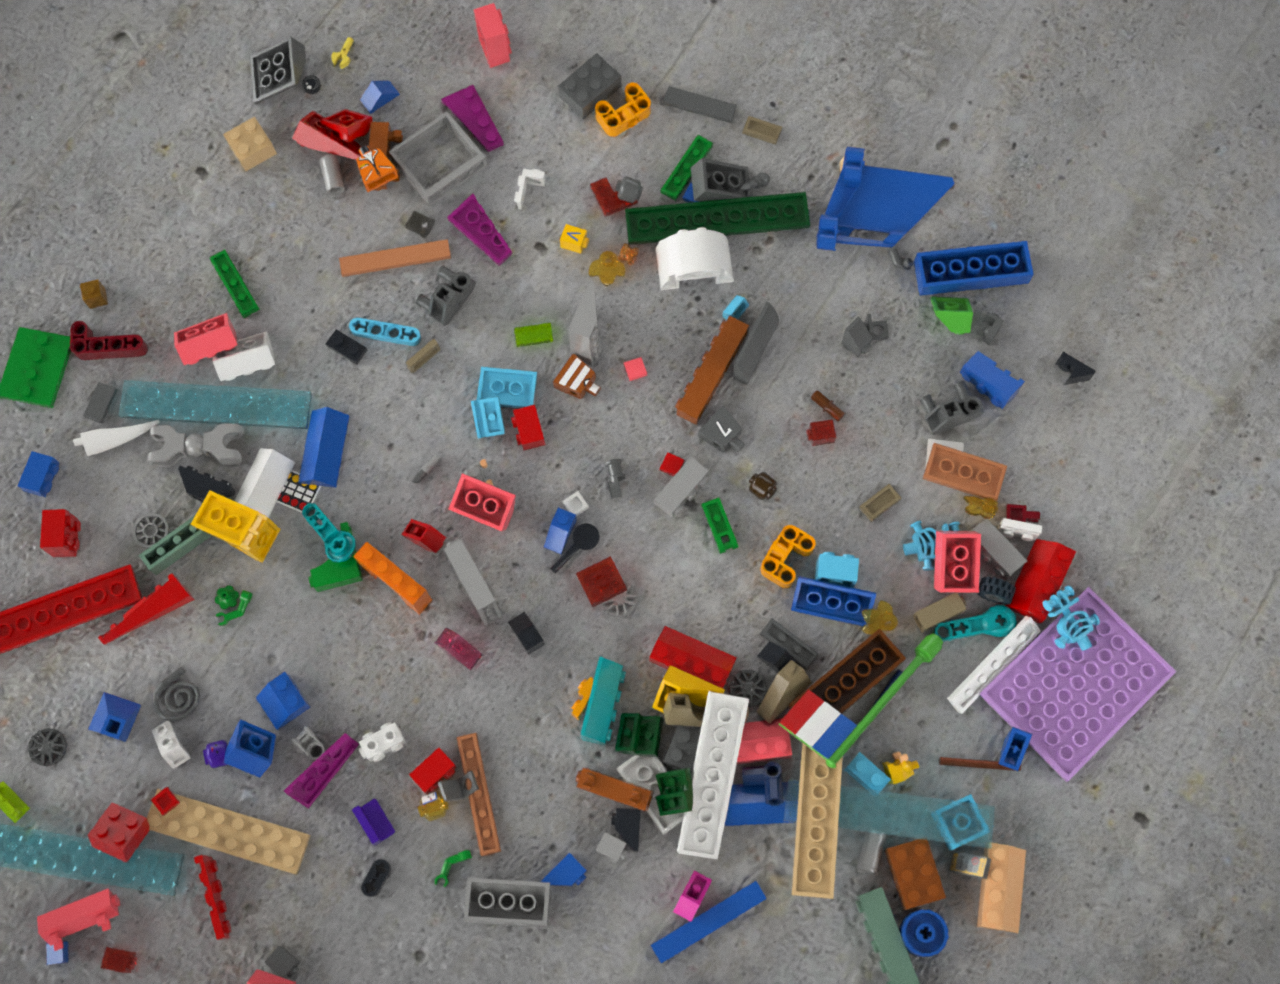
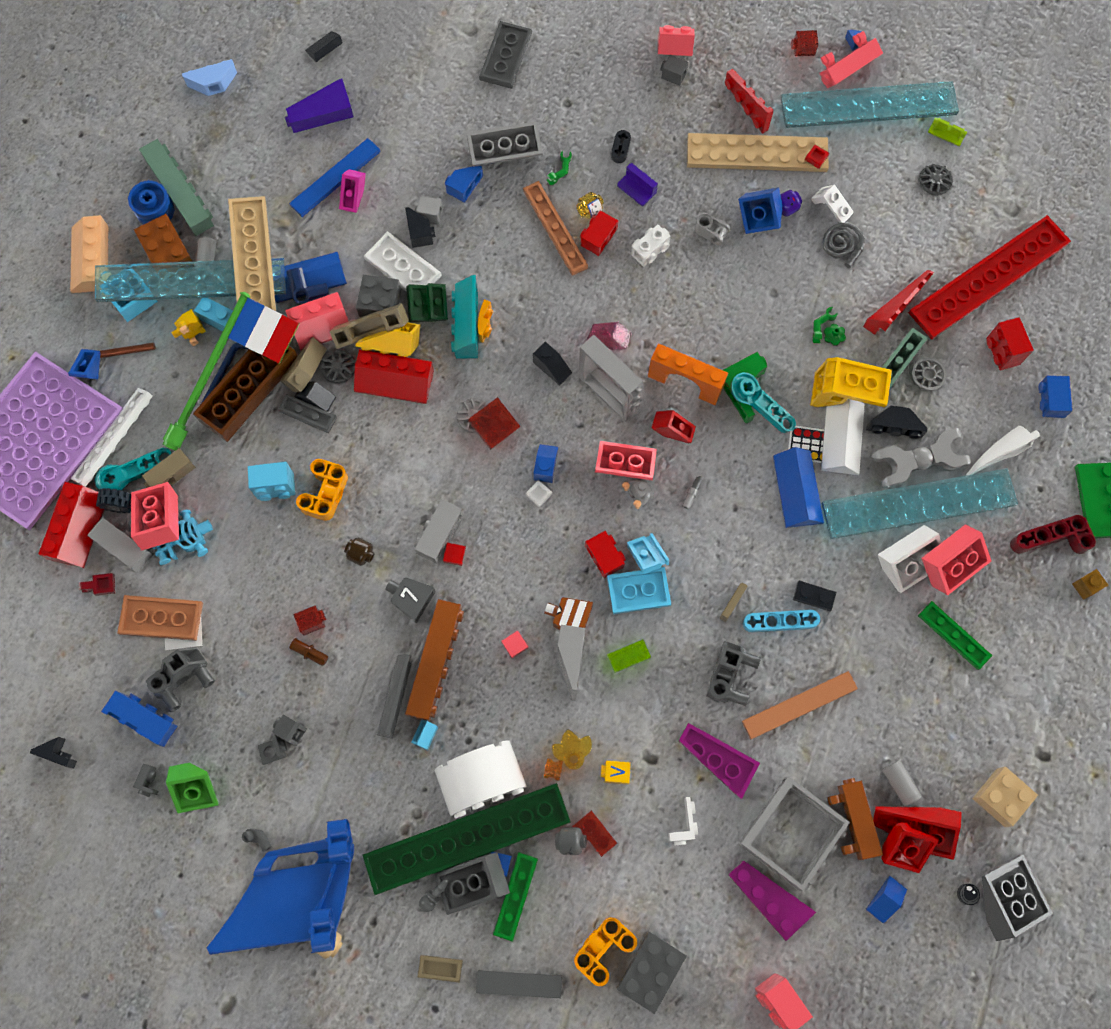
camera: 165 degrees right, 0 degrees up
dark grey tile [83,382,117,423] -> none
red brick [87,802,150,863] -> none
blue slope [88,692,141,743] -> none
blue slope [256,672,311,730] -> none
magenta wing [284,733,359,809] -> none
light yellow bar [331,37,354,69] -> none
orange torso [356,145,398,192] -> none
clear smoke tile [405,211,435,239] -> none
dark grey bracket [438,771,479,801] -> none
black piece [550,523,600,574] -> none
dark orange brick [576,768,654,811] -> none
dark grey connector [605,459,626,499] -> none
dark green slope [655,768,693,816] -> none
white plate [677,691,749,859] -> none
green plate [701,498,738,554] -> none
blue slope [791,576,876,627] -> none
dark tan tile [859,484,901,522] -> none
clear yellow plate [862,600,898,635] -> none
blue brick [914,241,1034,296] -> none
dark grey tile [949,851,991,879] -> none
clear yellow plate [963,496,998,519] -> none
white plate [997,518,1042,541] -> none
medium azure piece [1043,585,1100,651] -> none

